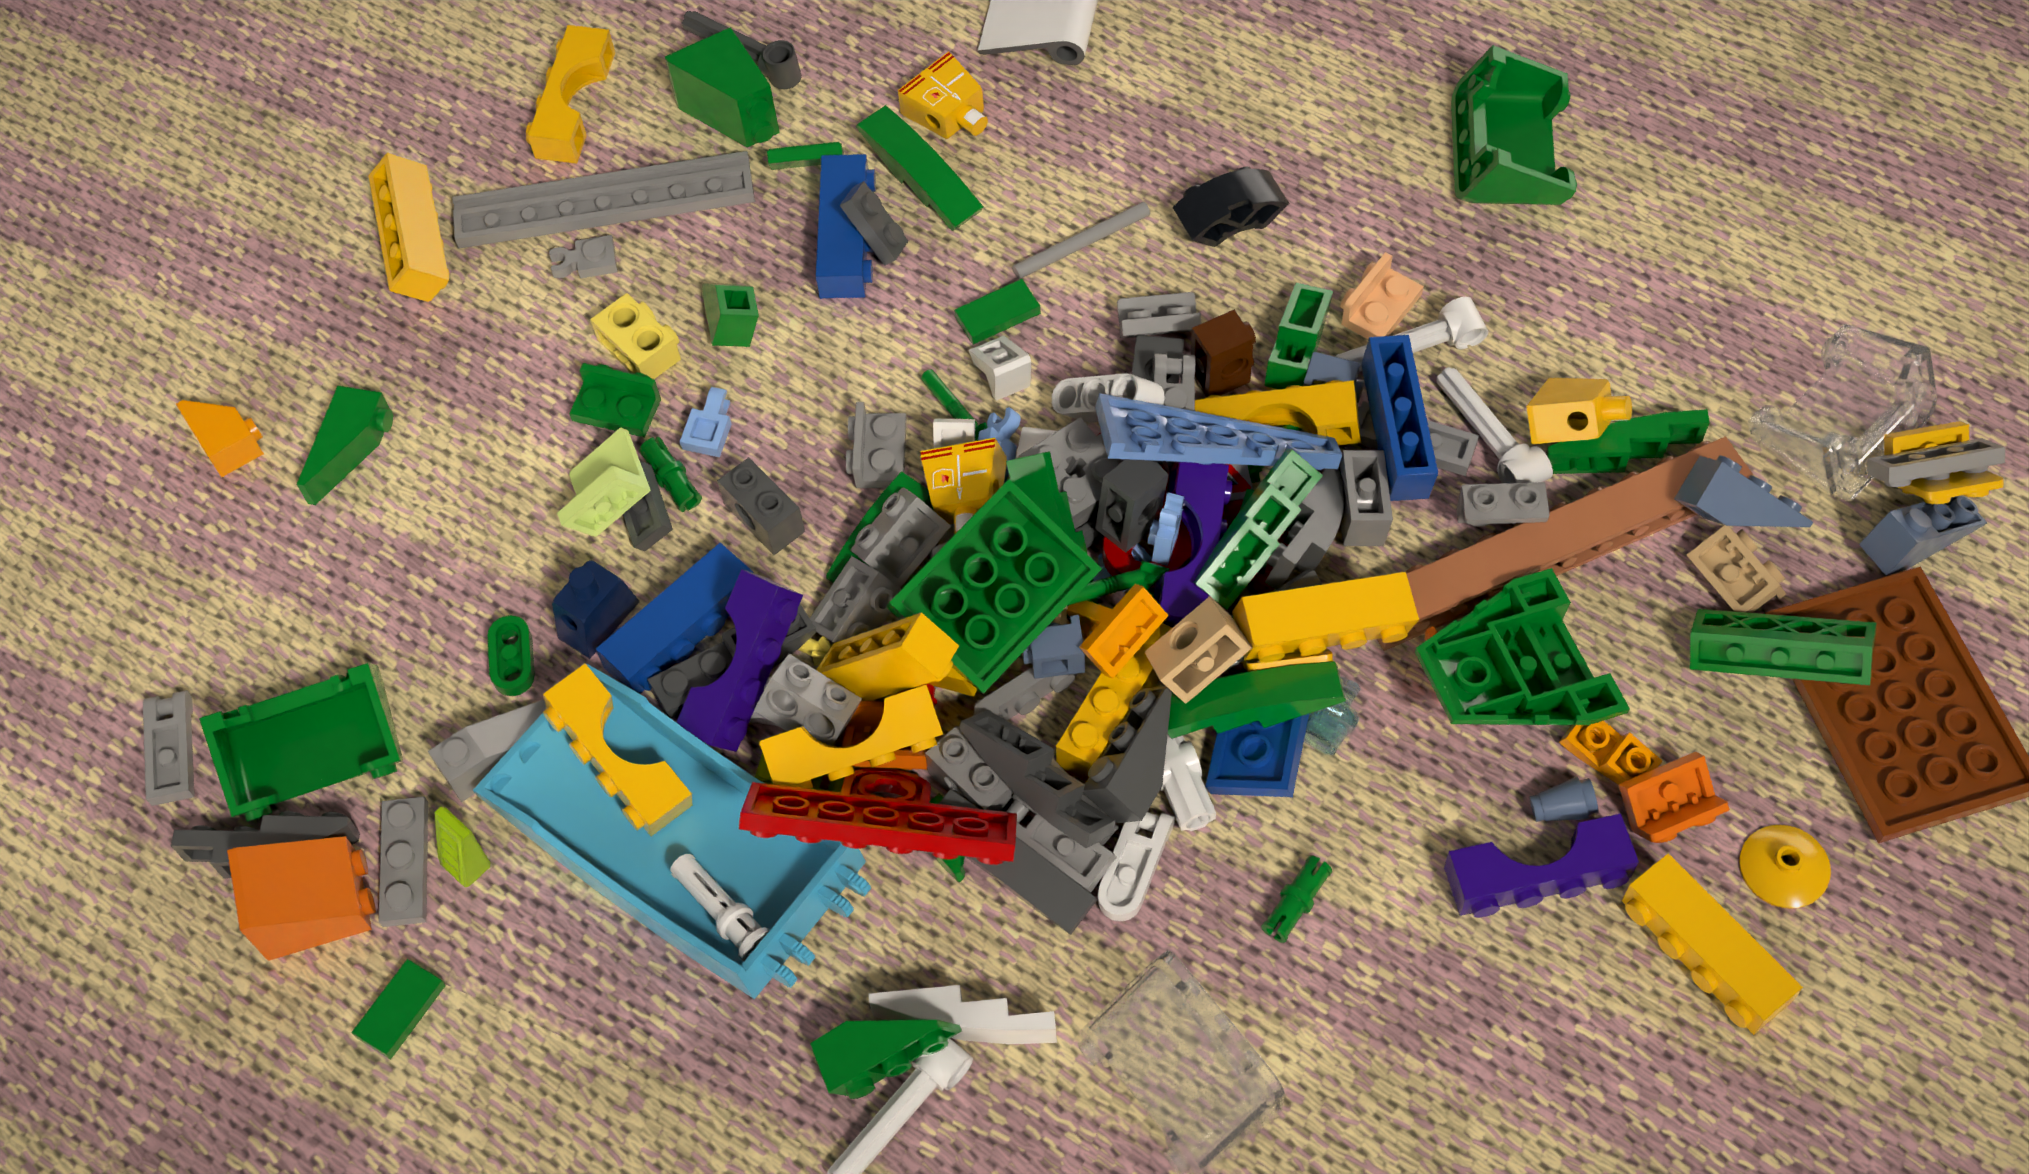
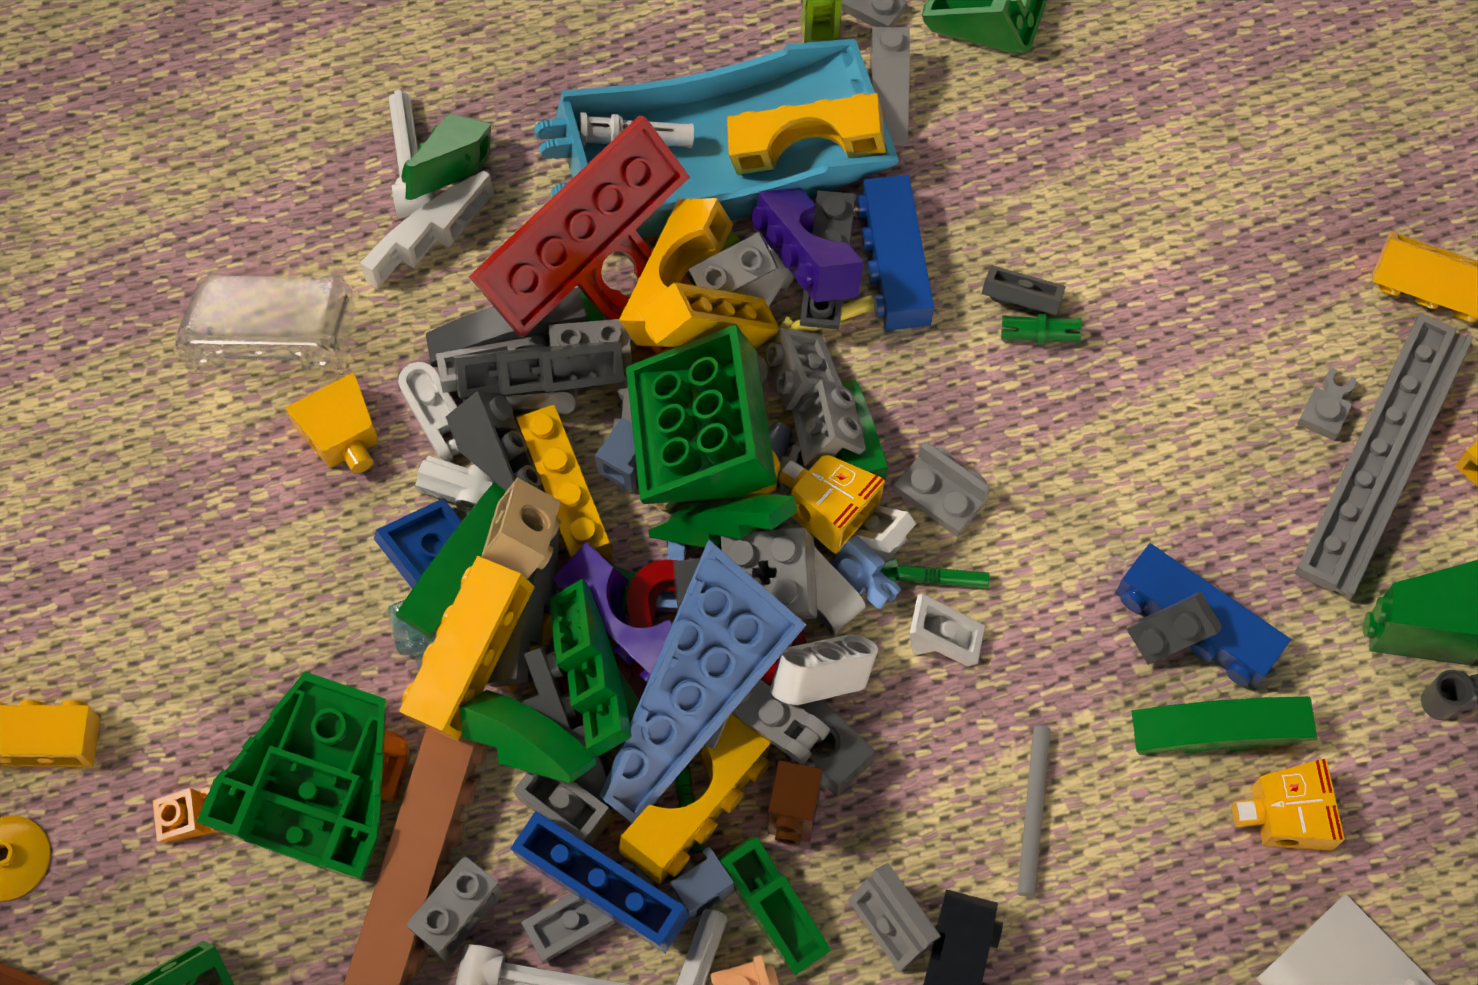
camera: 125 degrees right, 5 degrees up
light orange slope [176,400,264,478] -> none
green slope [296,386,393,505] -> none
green plate [487,615,535,696] -> none
dark blue torso [552,560,639,659] -> none
yellowish green bracket [557,428,651,537] -> none
green bracket [569,363,661,438] -> none
light yellow brick [590,293,681,379] -> none
light blue plate [680,387,732,457] -> none
green slope [702,283,759,347] -> none
dark grey brick [717,457,805,555] -> none
green tile [767,142,844,170] -> none
green tile [954,279,1041,345] -> none
green piece [1067,560,1170,606] -> none
light orange bracket [1067,584,1169,679] -> none
light grey bracket [1117,292,1201,338] -> none
light blue plate [1148,492,1184,566] -> none
green pin [1261,855,1332,943] -> none
dark purple arch [1444,813,1639,918] -> none
sand blue cone [1529,777,1598,822] -> none
orange bracket [1618,752,1730,843] -> none
none -> yellow torso [285,372,379,474]
none -> green slope [460,690,596,784]
none -> light grey plate [848,863,941,973]

